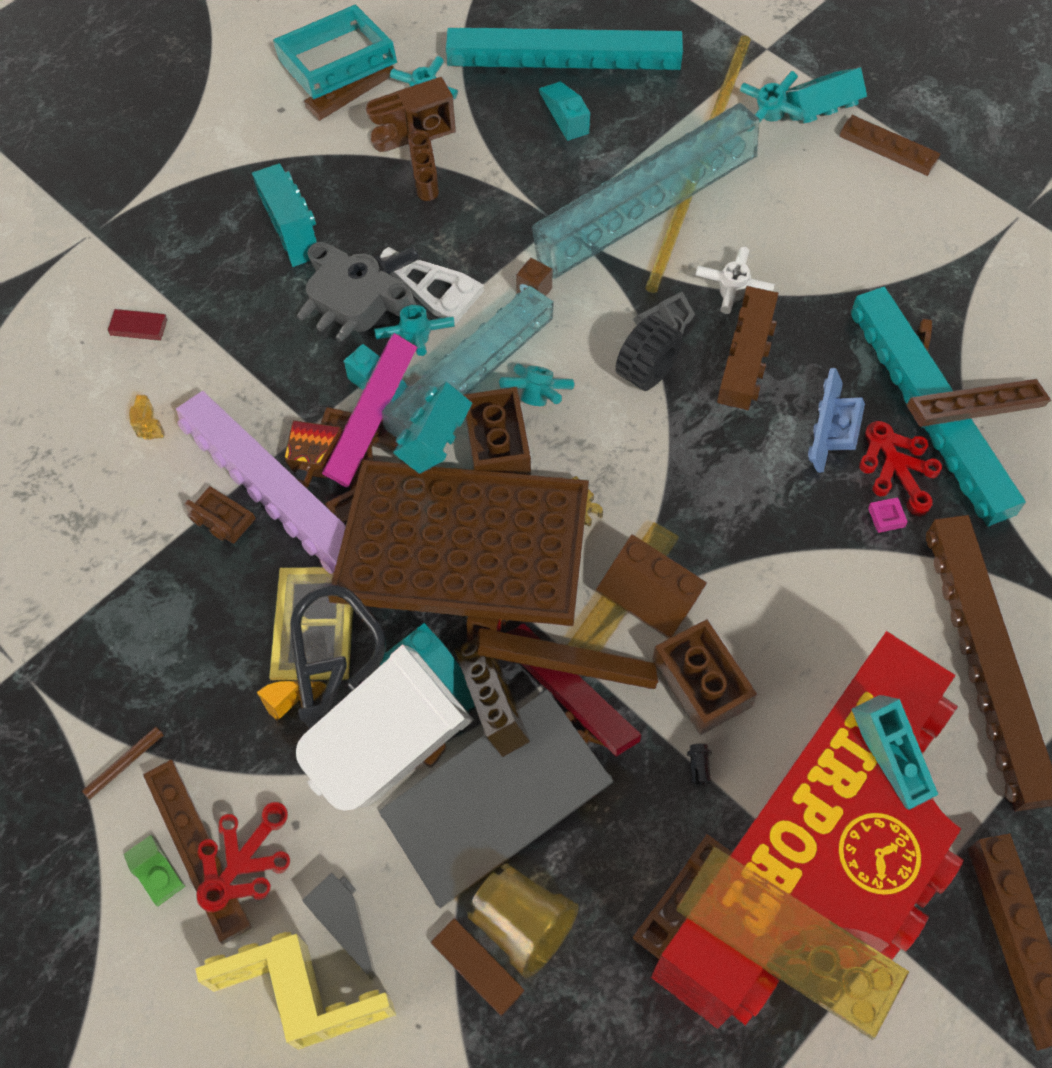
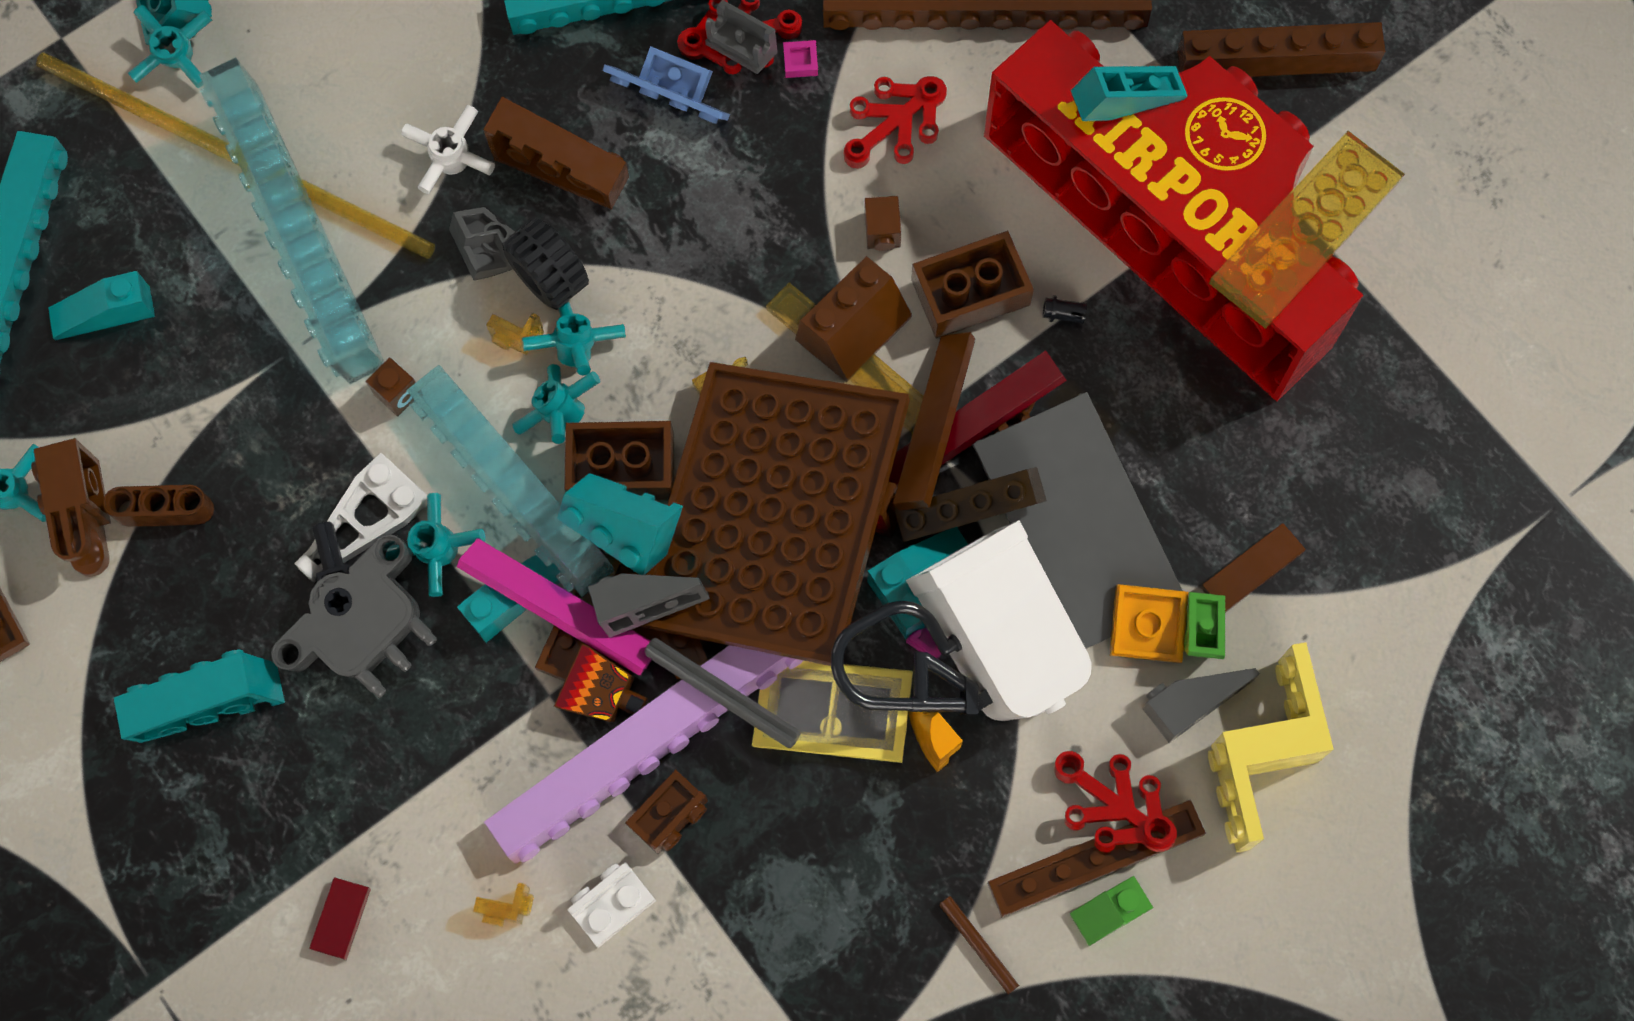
camera: 80 degrees left, 10 degrees up
clear yellow piece [468,864,579,978] -> none
reddish brown slope [632,834,732,959] -> none
none -> clear yellow bracket [486,313,544,355]
none -> teal bar [522,302,626,376]
none -> white bracket [567,862,656,948]
none -> dark grey slope [588,574,710,638]
none -> dark grey axle [644,638,800,748]
none -> dark grey hinge [705,0,778,74]
none -> red plant [844,76,947,169]
none -> reddish brown brick [864,196,901,251]
none -> light orange tile [1109,584,1188,663]
none -> bright green slope [1184,592,1225,659]

